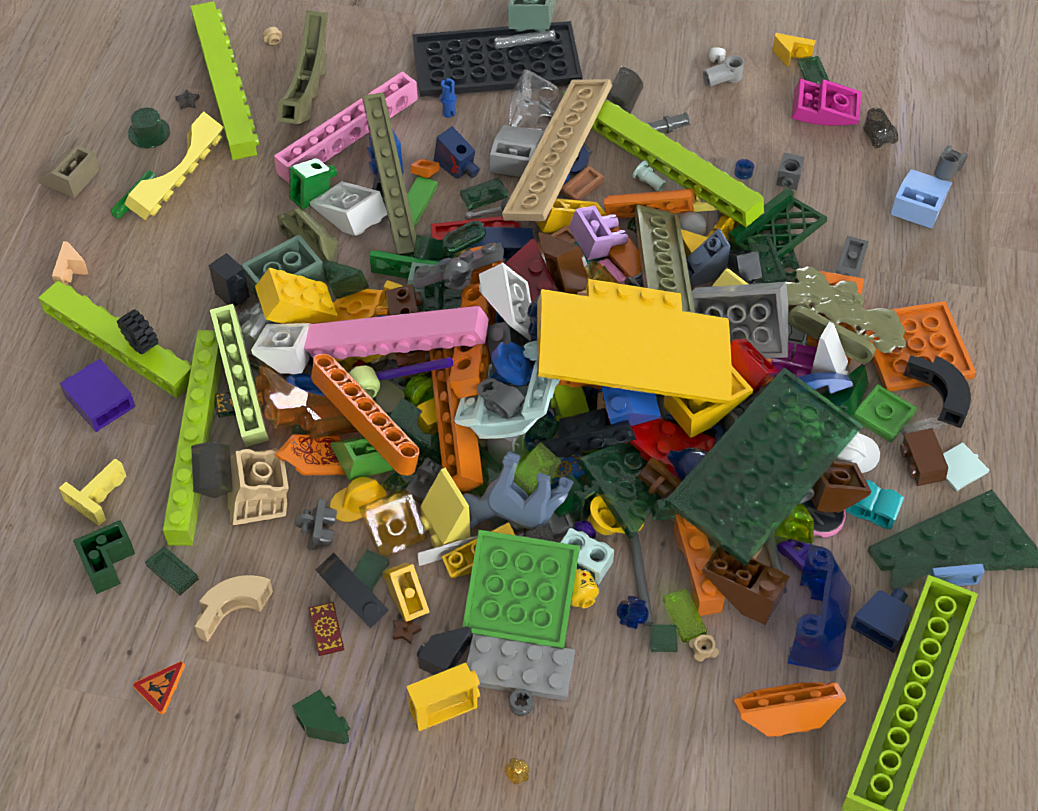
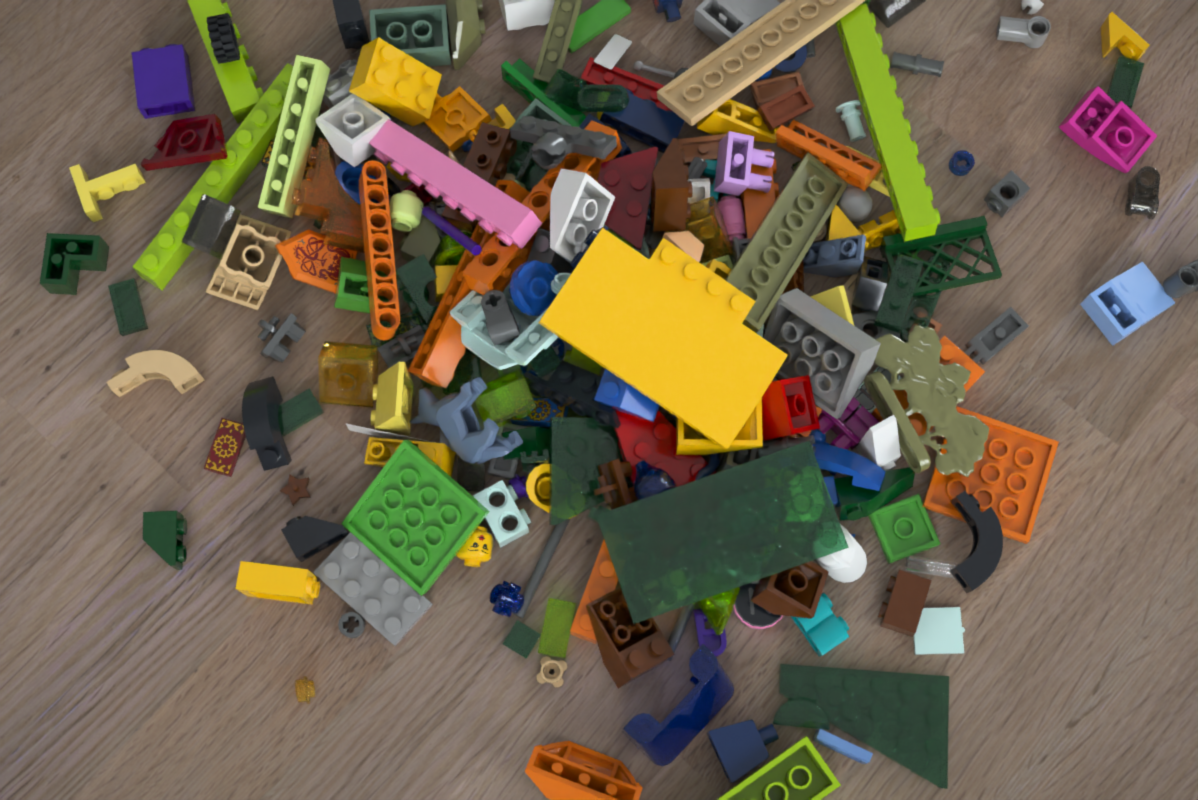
camera: 30 degrees right, 20 degrees up
piece [133,661,185,715] -> none
clear green slope [322,260,369,299] -> none
yellow piece [330,477,387,522] -> none
yellow slope [382,563,429,622] -> none
clear green plate [460,177,508,211] -> none
none -> dark red wing [141,113,228,171]
none -> white sticker [594,34,632,69]
none -> copper tile [757,84,815,131]

